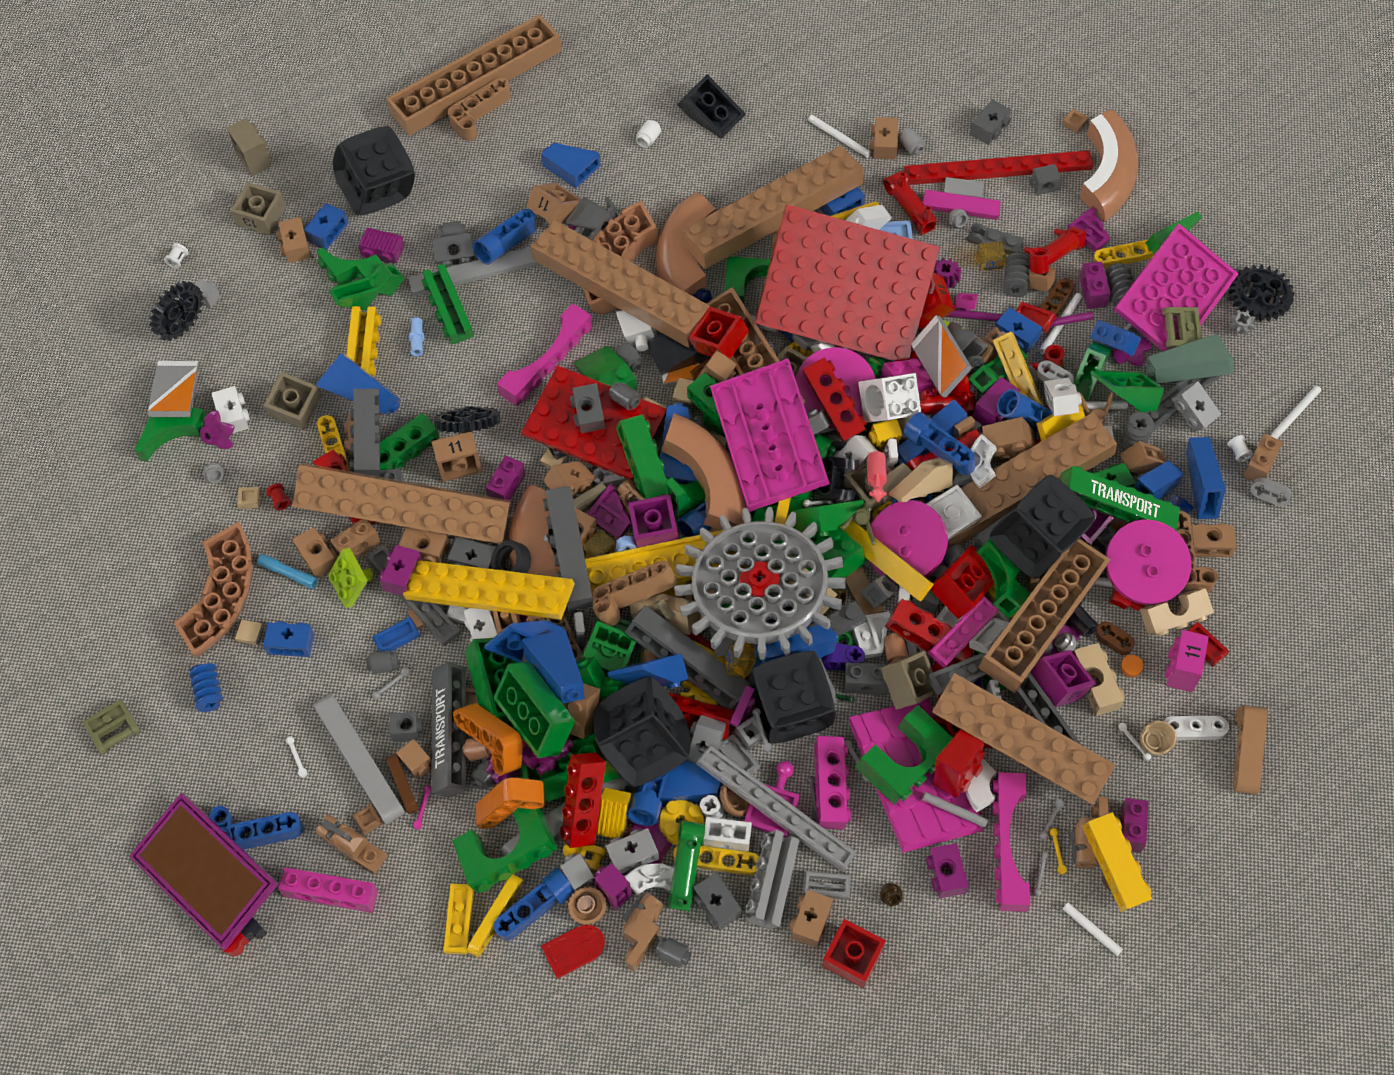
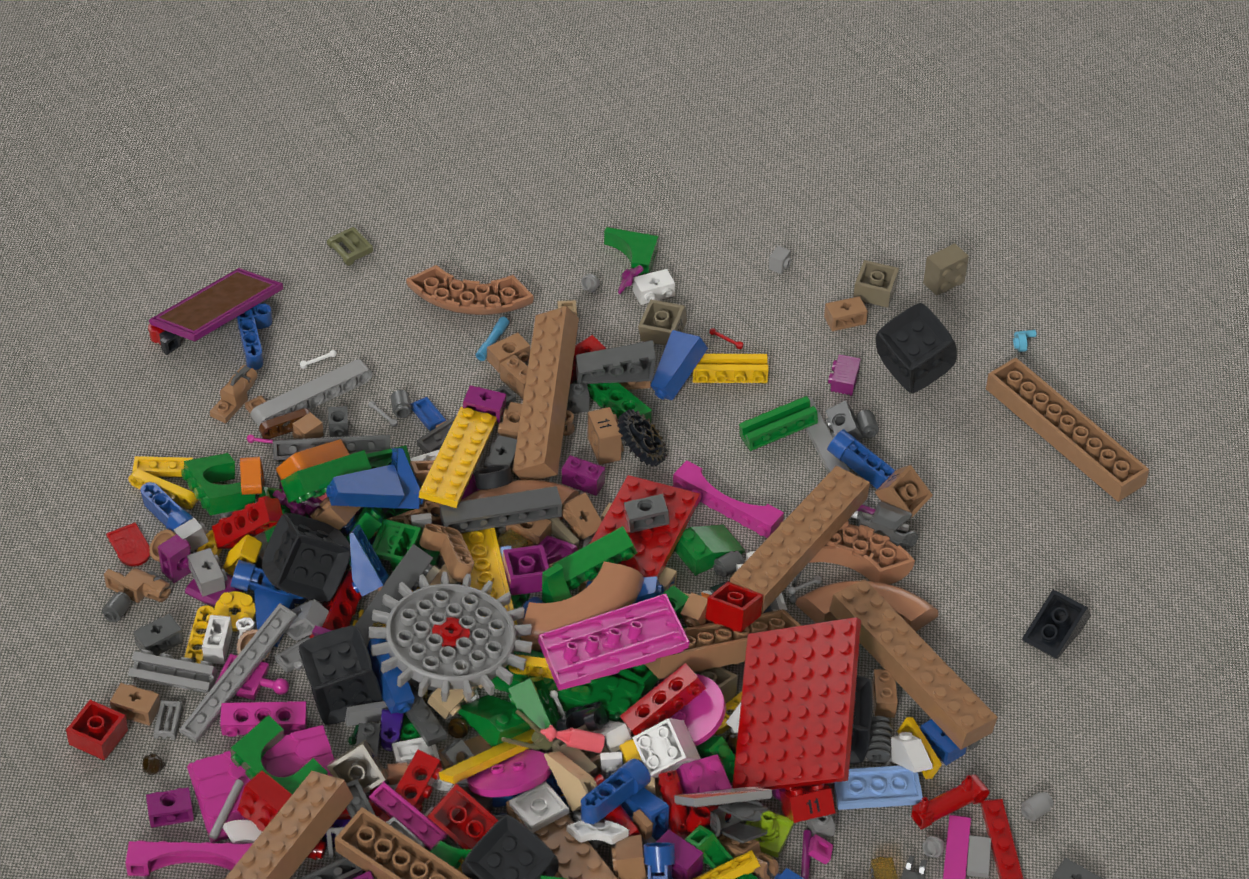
camera: 85 degrees right, 15 degrees down
tile [148,361,199,417] -> none
black gear [149,281,204,341] -> none
white bush [164,243,189,269] -> none
blue piece [189,663,223,712] -> none
tan tile [235,620,263,645] -> none
blue brick [263,621,314,657] -> none
dark pink brick [278,867,378,913] -> none
blue brick [304,203,348,250] -> none
green arch [317,247,382,286] -> none
lime plate [328,548,373,608] -> none
green arch [329,263,405,311] -> none
light blue pin [409,318,425,357] -> none
medium nougat beam [448,77,511,141] -> none
blue slope [541,142,601,188] -> none
dark grey brick [609,382,640,410] -> none
white tile [624,863,674,895] -> none
white brick [636,120,661,148] -> none
green piece [667,820,705,911] -> none
clear blue plate [693,288,712,303] -> none
light grey plate [807,408,831,434] -> none
white bar [808,114,871,158] -> none
medium nougat brick [870,117,898,160] -> none
magenta gear [933,257,962,289] -> none
none -> red hinge [709,328,743,349]
none -> medium azure plate [1013,330,1036,352]

